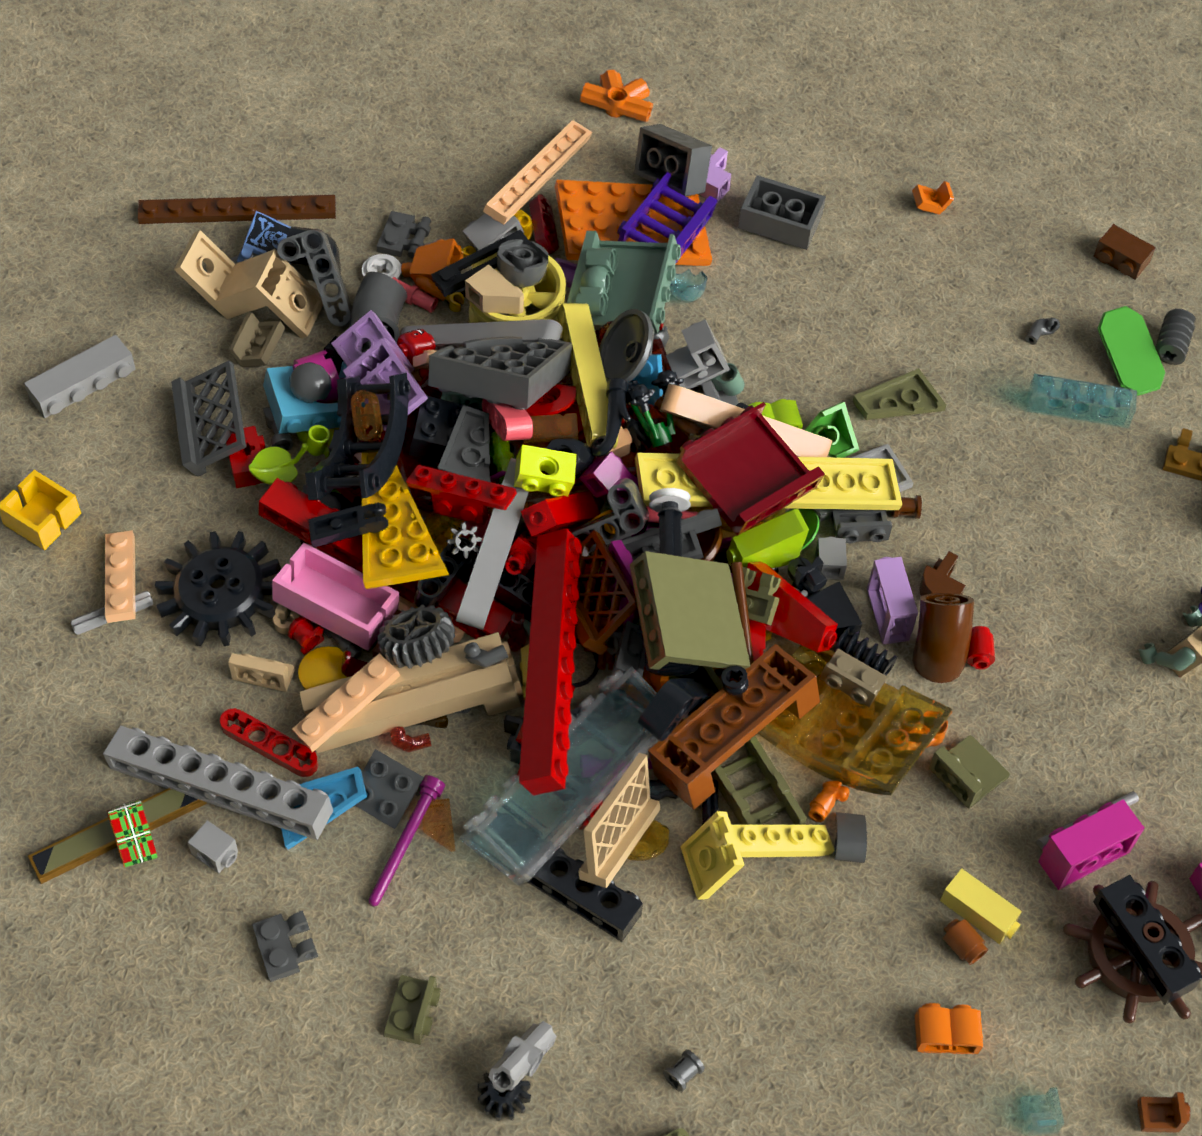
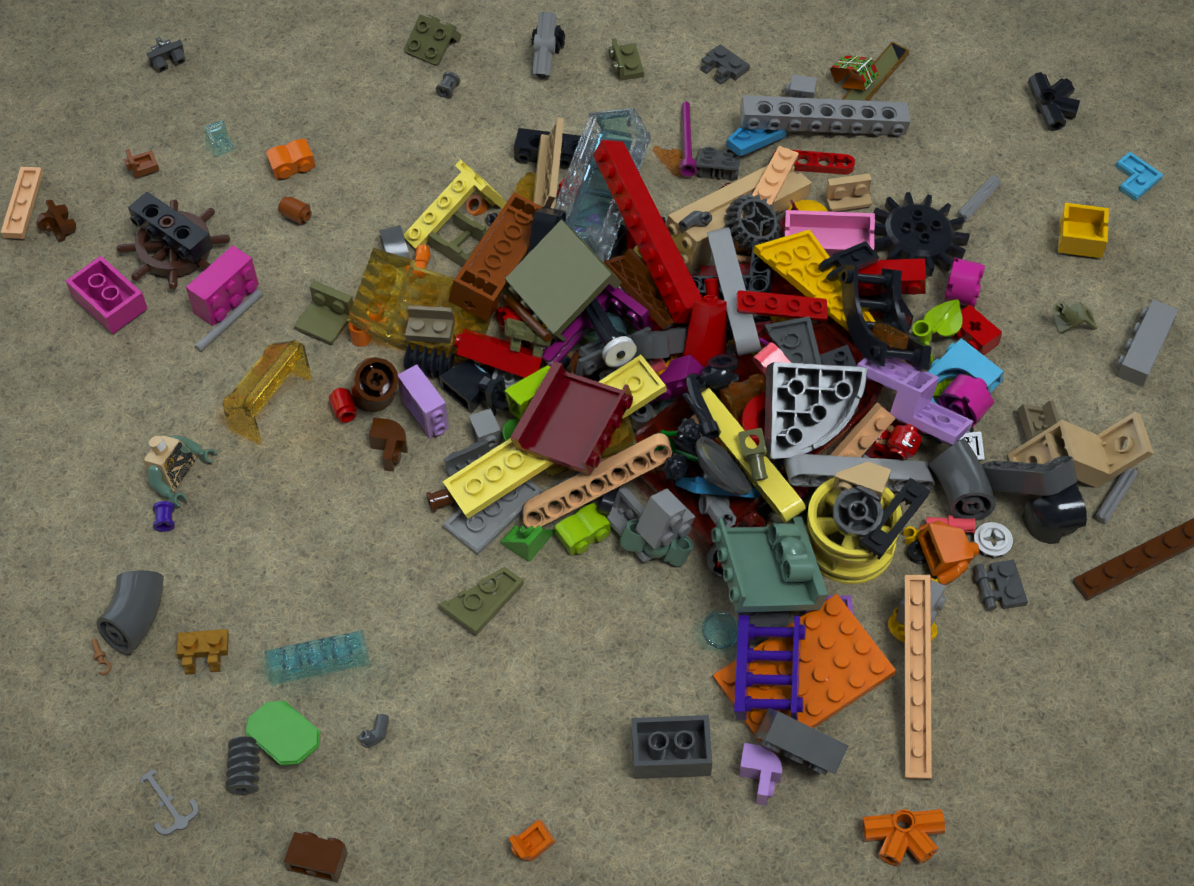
camera: 160 degrees right, 0 degrees up
light nougat plate [105,530,136,623] -> none
dark grey fence [171,360,246,476] -> none
flag [237,211,291,264] -> none
dark grey hair [289,362,332,403] -> none
light grey gear [446,522,483,558] -> none
neon yellow brick [514,445,576,496] -> none
dark red beam [529,194,559,255] -> none
black bush [721,665,749,695] -> none
light yellow brick [940,868,1022,944] -> none
none -> clear yellow windscreen [222,340,312,445]
none -> olive bracket [738,428,768,481]
none -> dark pink brick [944,258,985,307]
none -> olive bracket [1053,302,1097,333]

